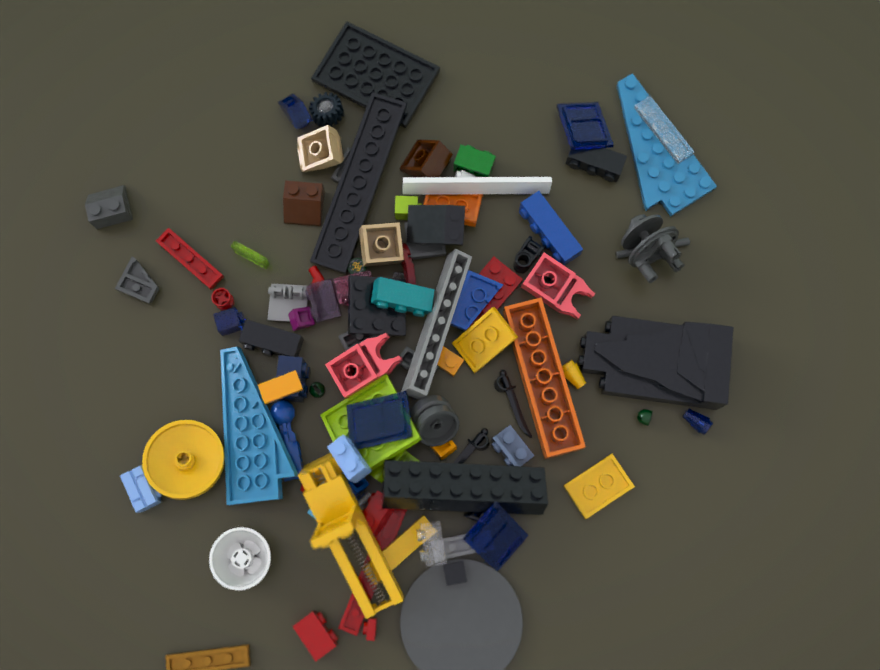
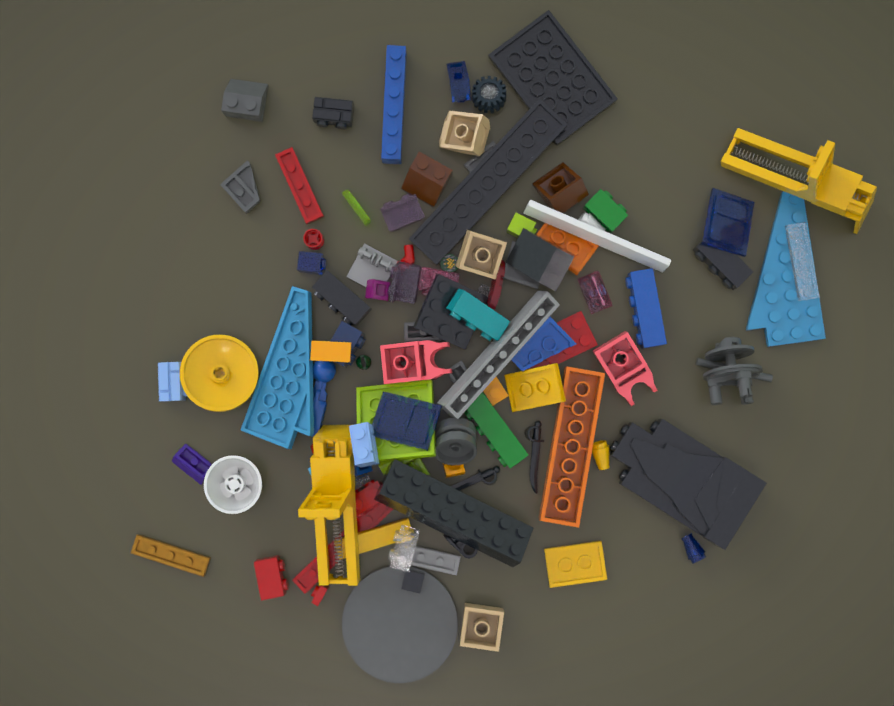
camera: 30 degrees right, 10 degrees up
clear blue piece [463,501,528,572] -> none
sand blue bracket [491,425,534,466] -> none
black piece [513,236,546,273] -> none
dark green hinge [637,409,653,426] -> none
none -> dark purple slope [172,444,212,485]
none -> black brick [312,97,354,129]
none -> clear purple bracket [380,193,425,233]
none -> blue brick [381,45,407,164]
none -> tan brick [460,603,504,652]
none -> green brick [464,393,528,469]
none -> clear pink slope [578,271,613,314]
none -> yellow piece [721,128,877,234]

